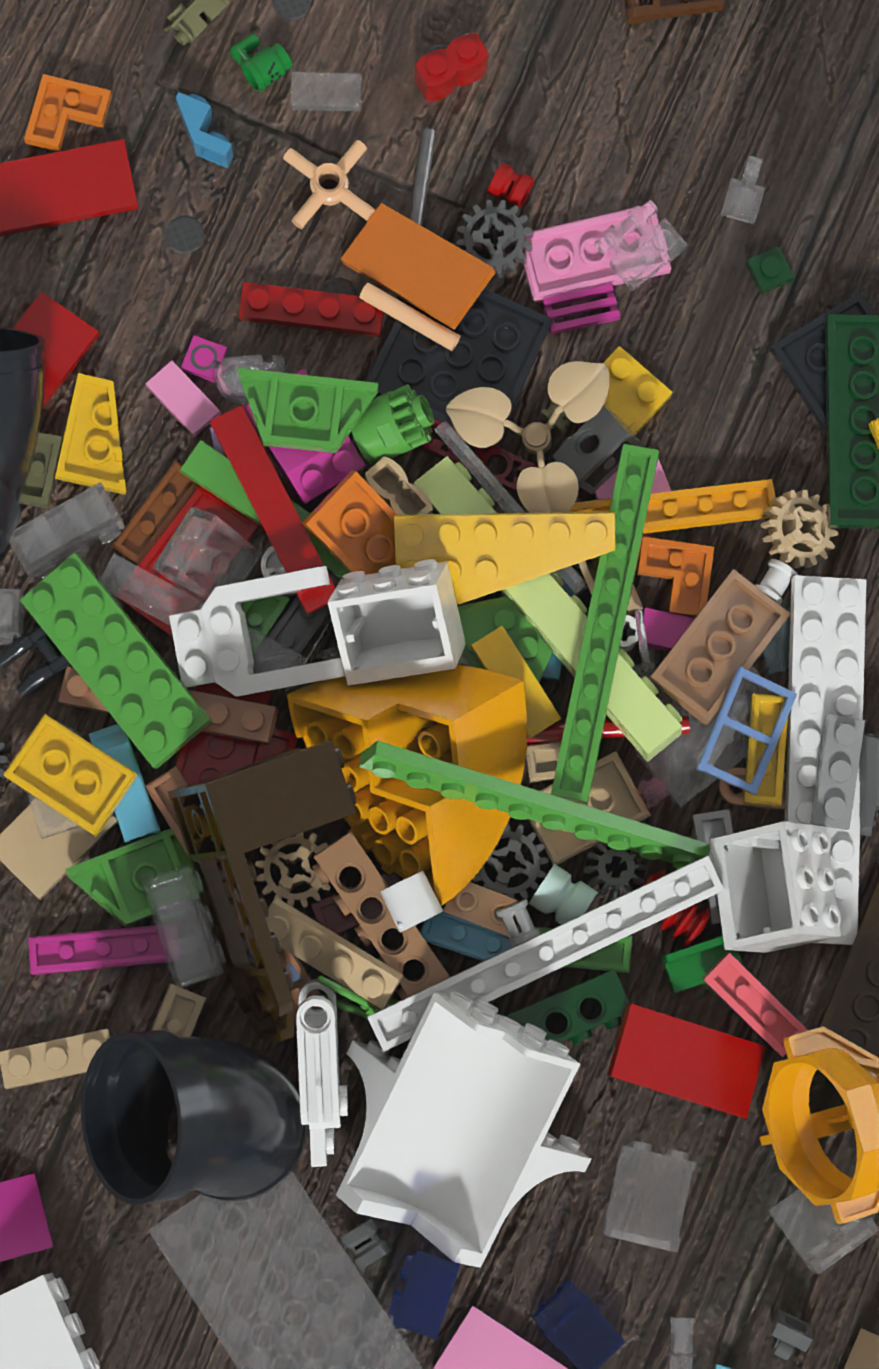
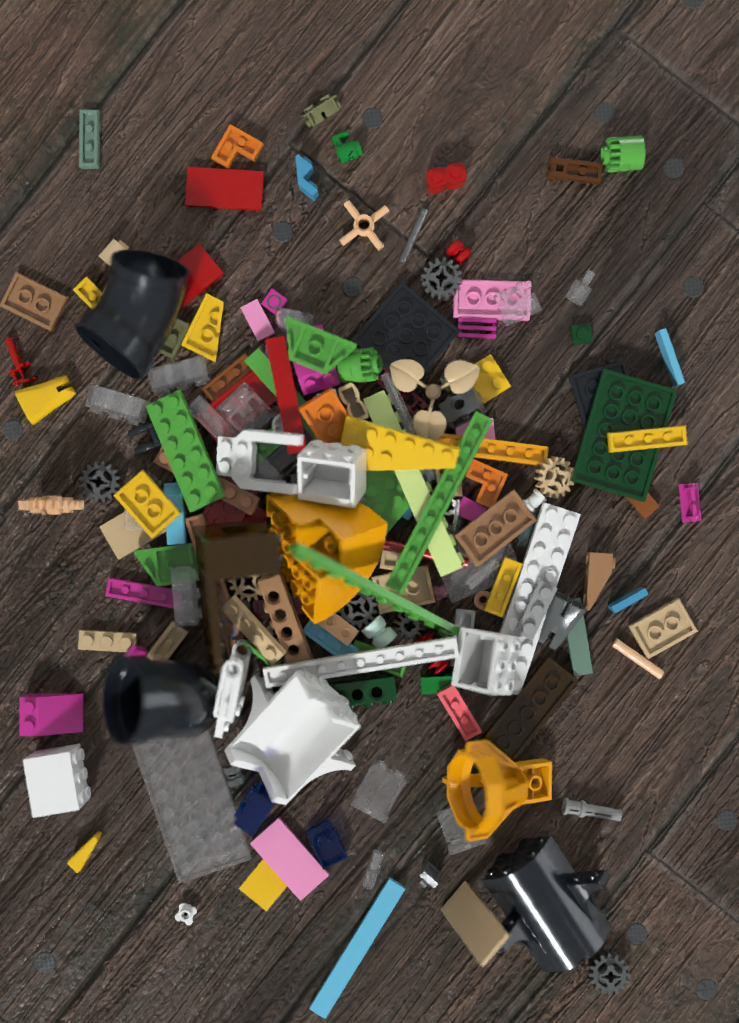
camera: 20 degrees right, 10 degrees up
red plate [239,282,383,337] -> none
clear tile [290,72,362,111] -> none
orange tile [341,203,496,330] -> none
light nougat piece [359,283,461,351] -> none
white piece [380,871,443,933] -> none
yellow tile [470,625,561,738] -> none
light grey bush [496,898,541,946] -> none
red tile [607,1003,766,1119] -> none
medium blue window [697,666,797,795] -> none

